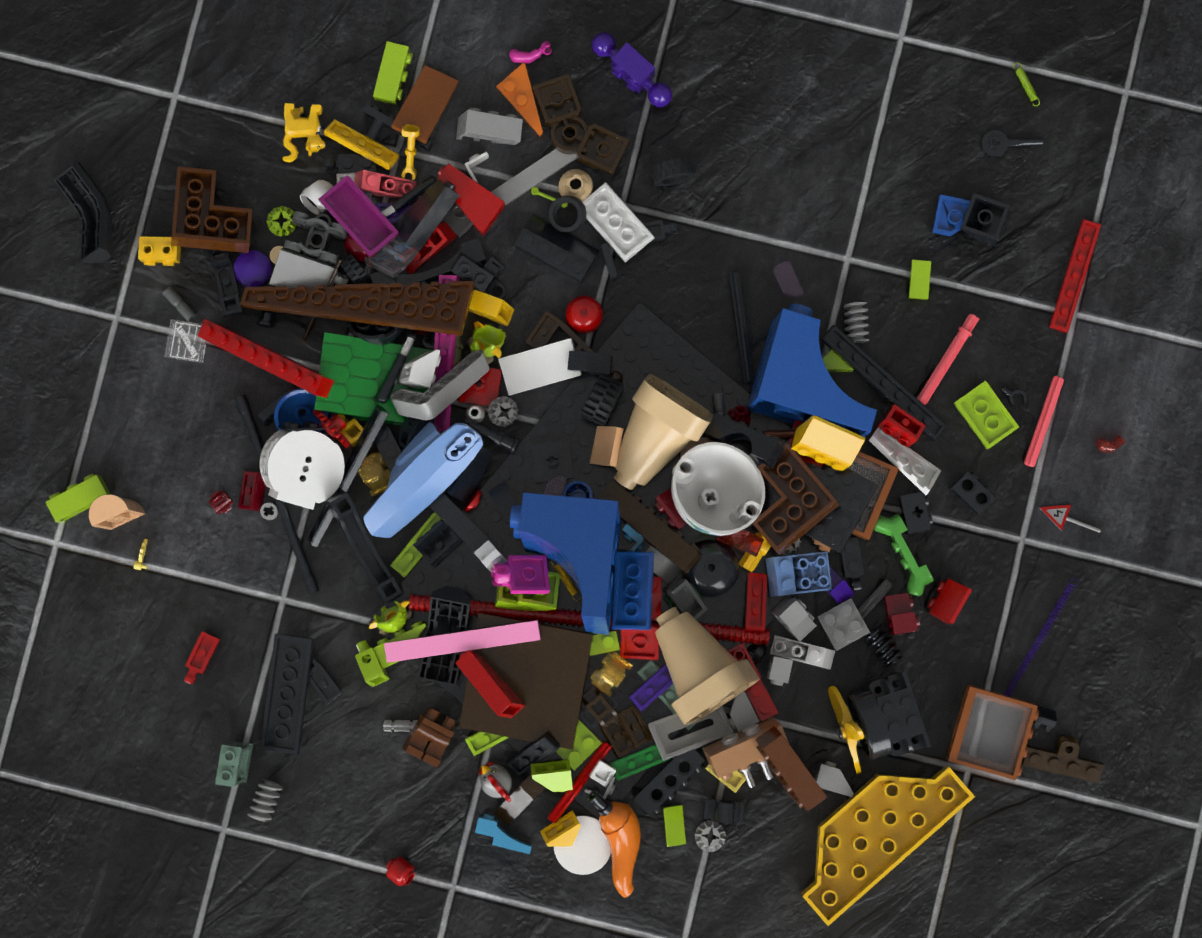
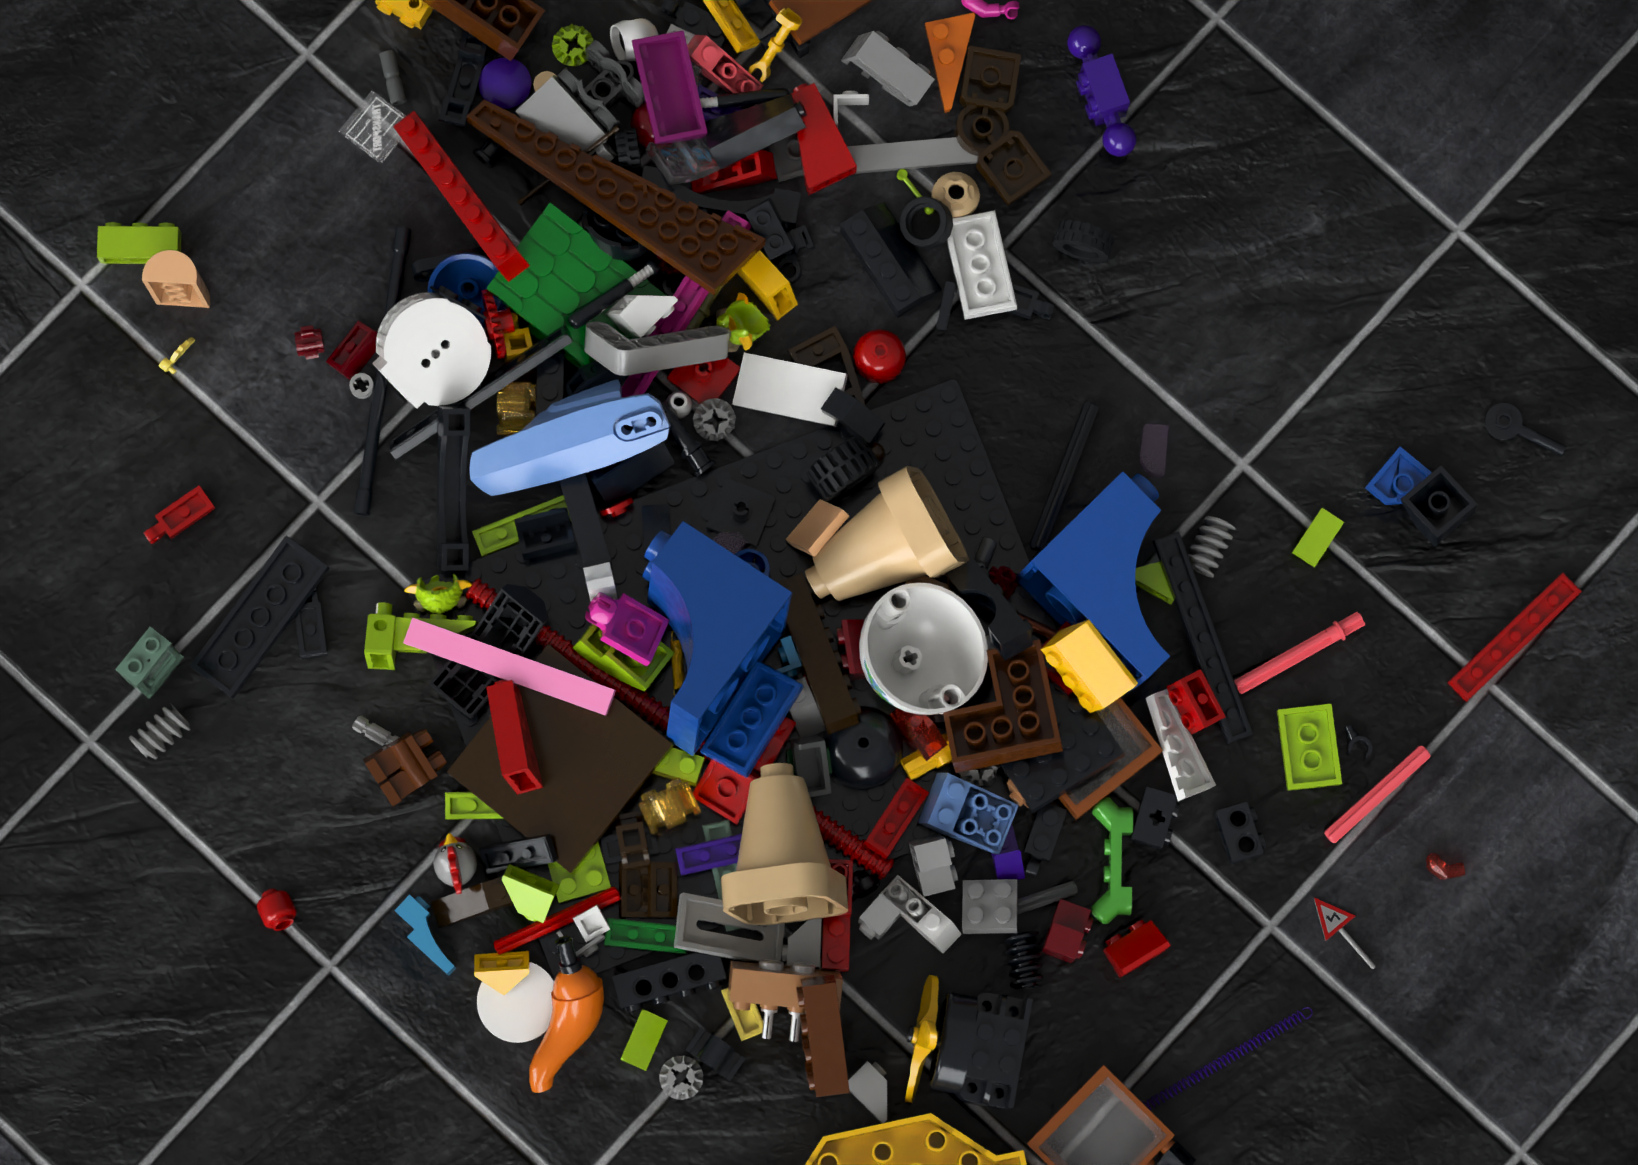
camera: 20 degrees right, 5 degrees down
lime piece [1013,62,1040,106] -> none

